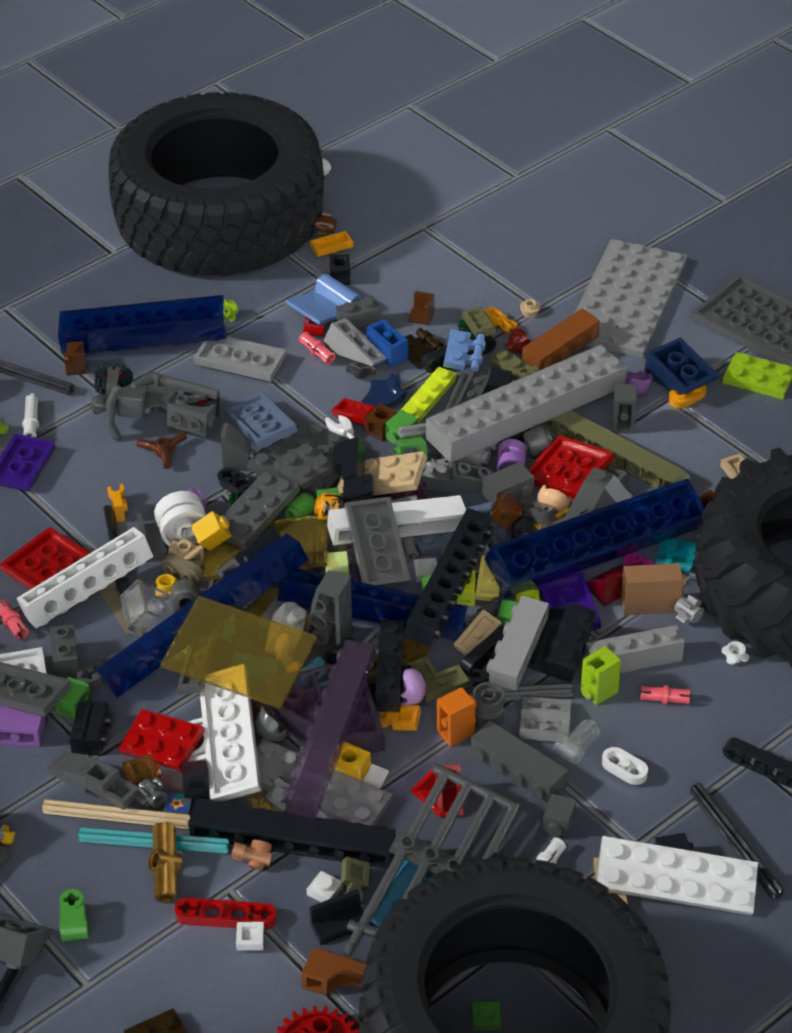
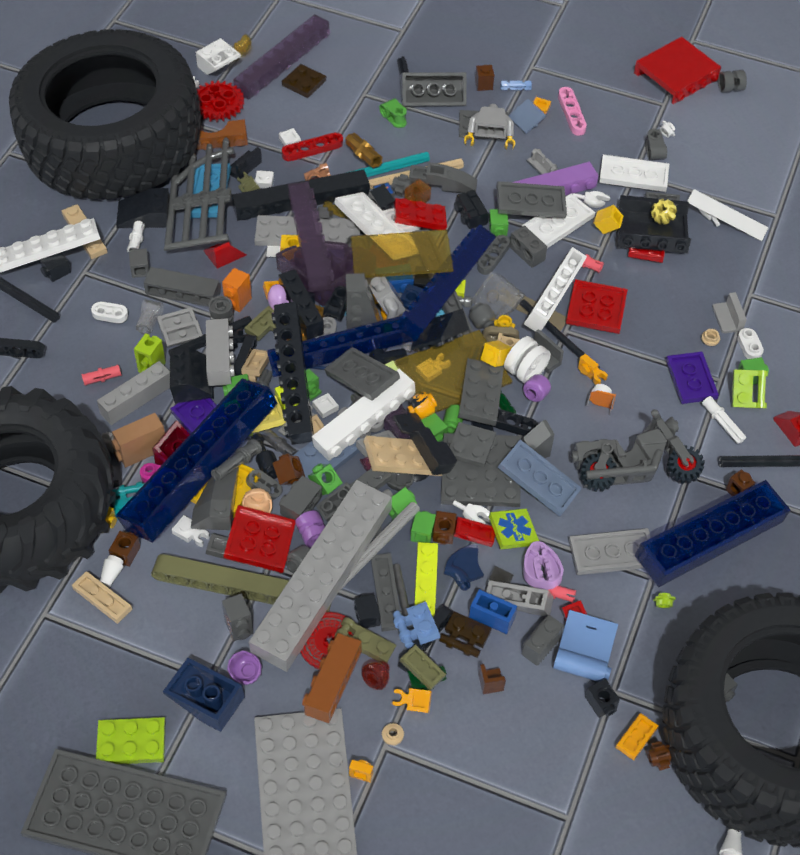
camera: 150 degrees right, 10 degrees up
copper piece [137,431,187,469] -> none
none -> bright green brick [308,463,342,495]
none -> light orange plate [349,760,373,783]
none -> lime tile [489,509,539,549]
none -> lavender piece [523,541,564,590]
none -> orange piece [587,384,616,415]

